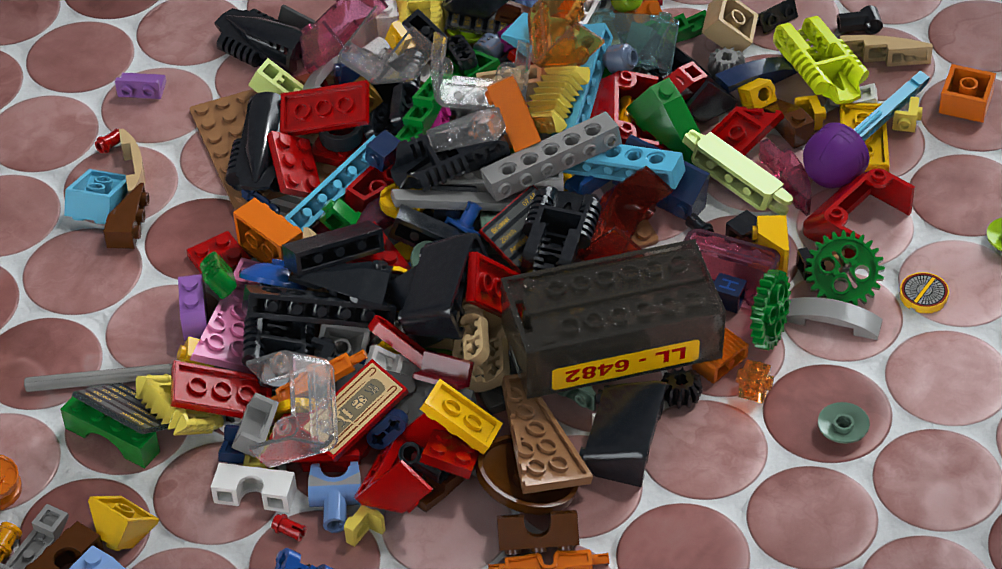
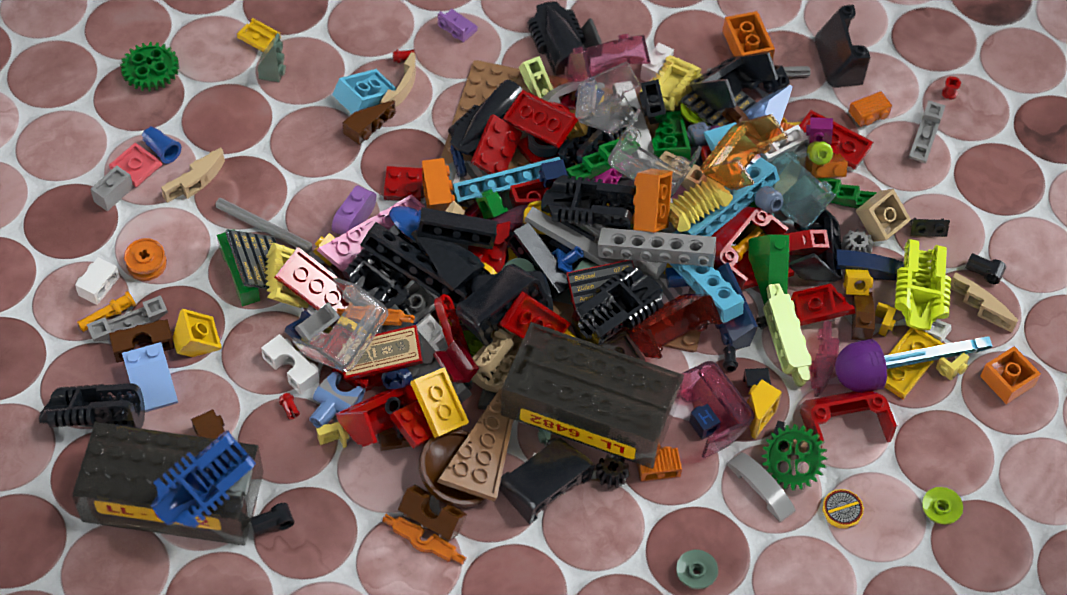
camera: 30 degrees right, 10 degrees up
green beam [200,251,237,299] -> none
yellow bracket [385,20,415,55] -> none
clear slope [426,107,506,153] -> none
black beam [448,35,478,70] -> none
clear orange brick [736,359,774,403] -> none
green gear [750,269,791,351] -> none

